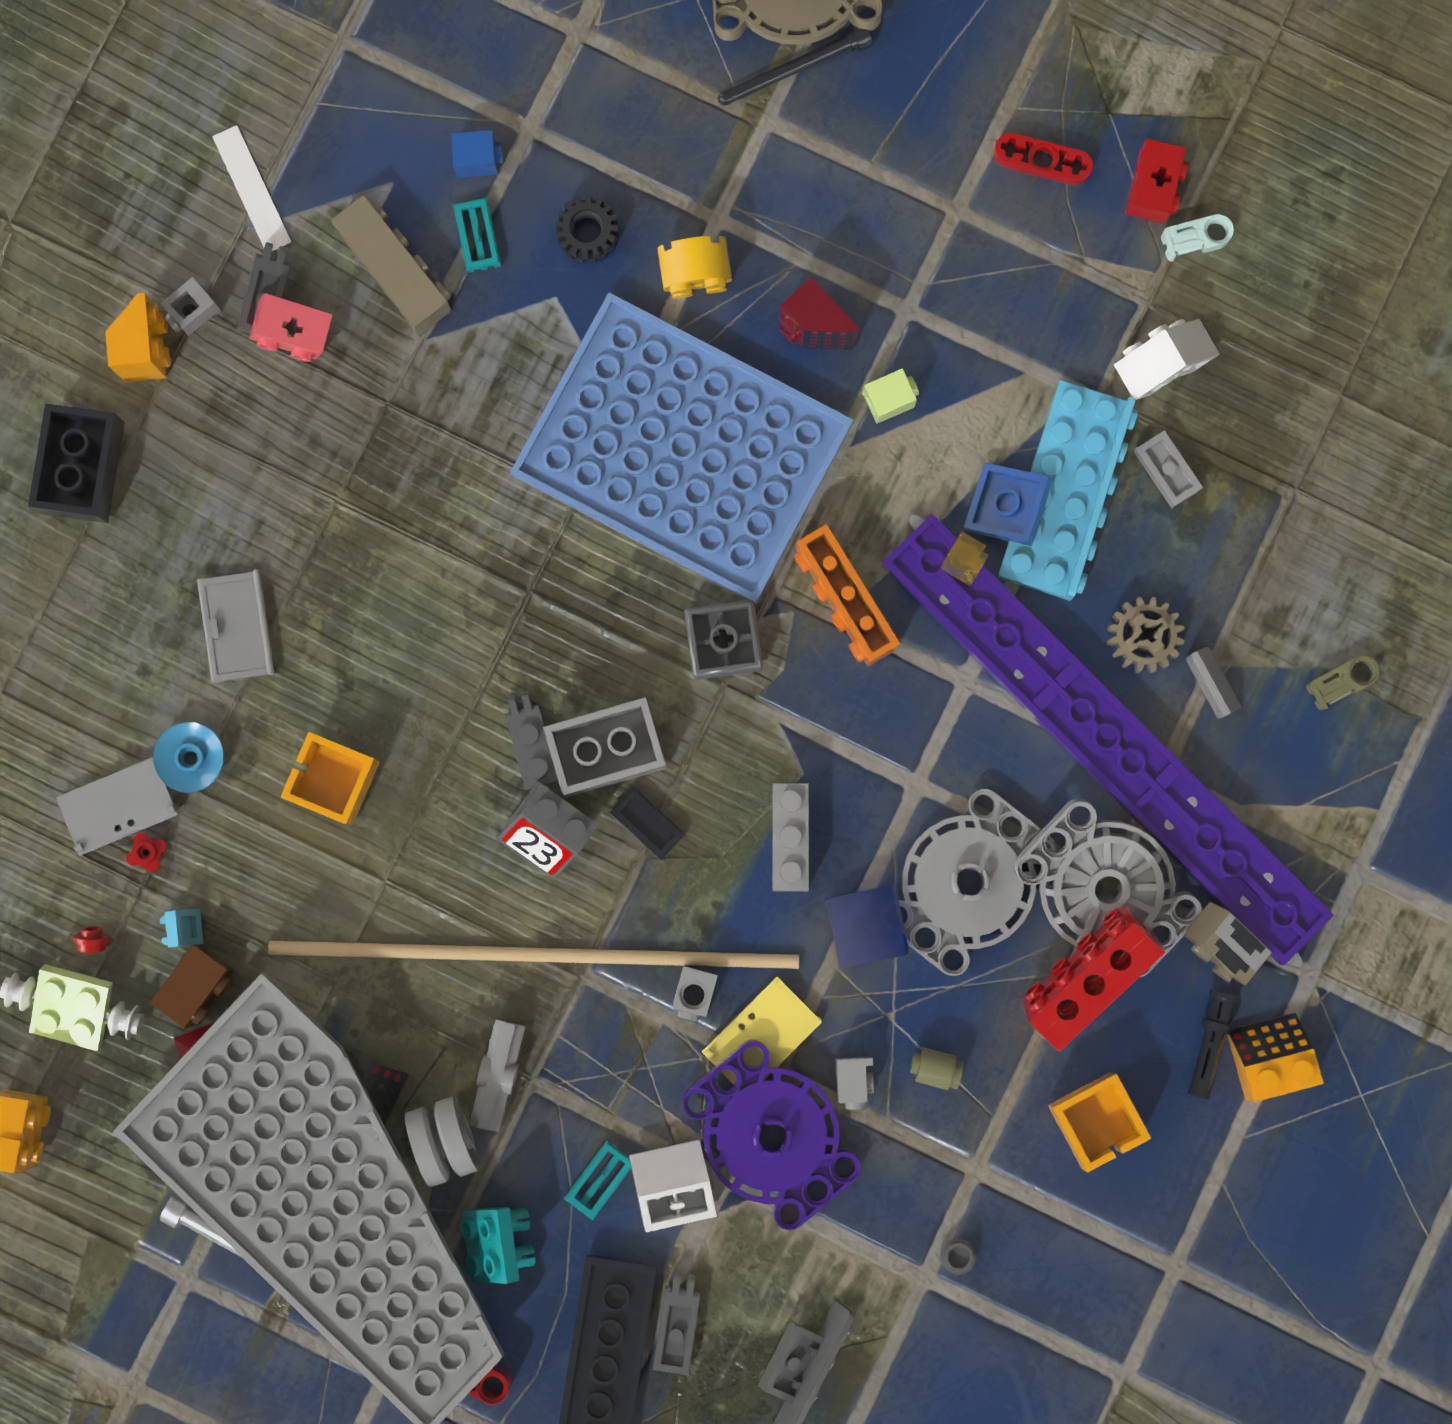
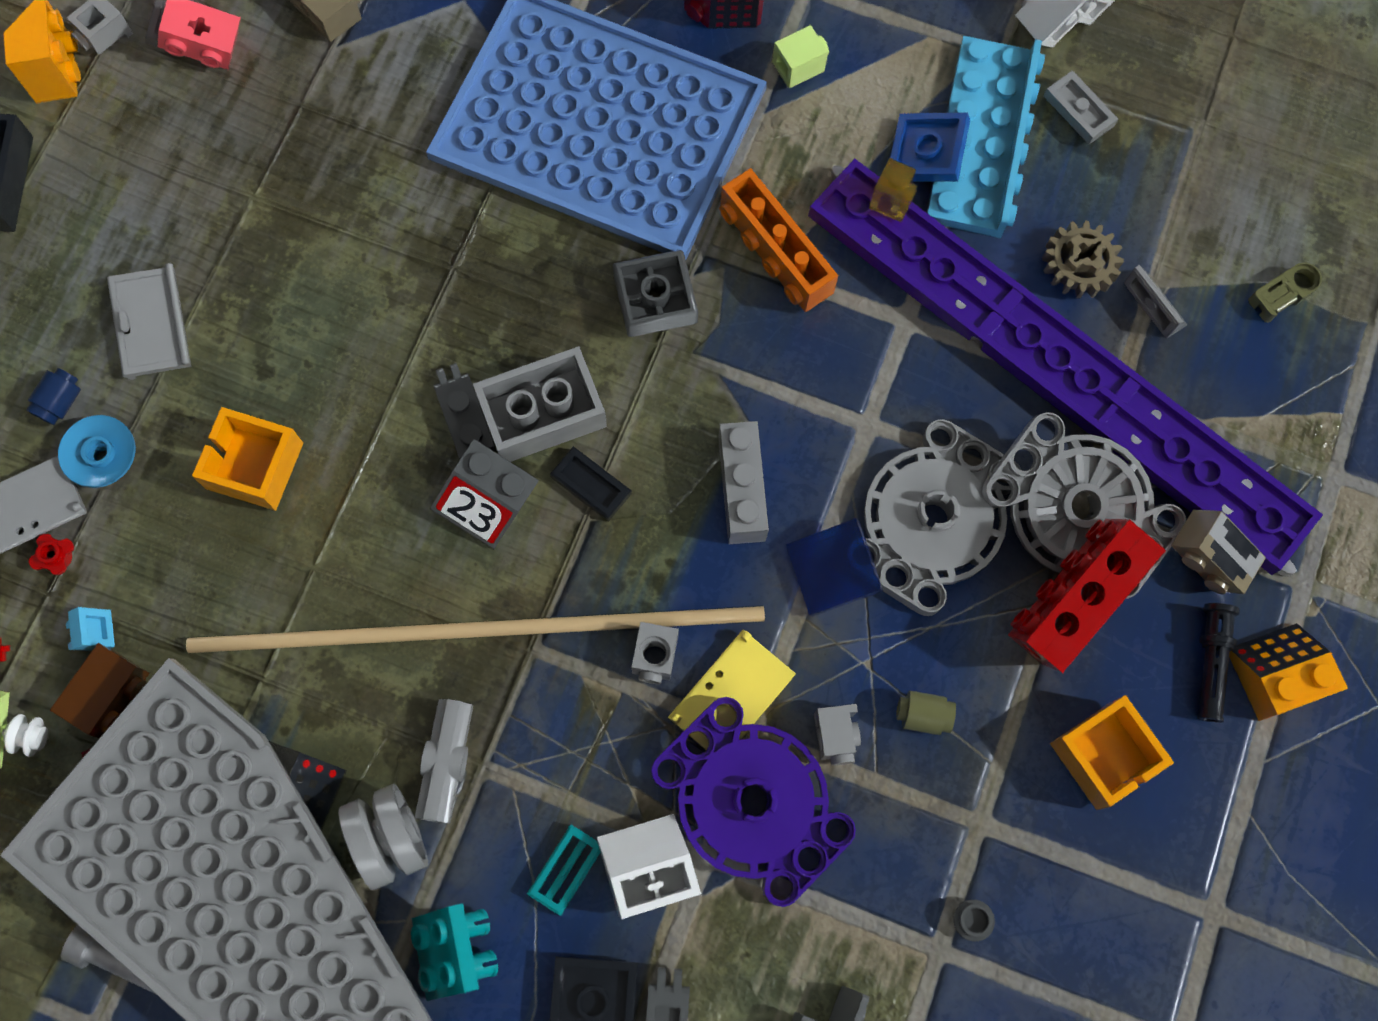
camera: 10 degrees left, 10 degrees down
none -> dark blue brick [26,368,81,426]

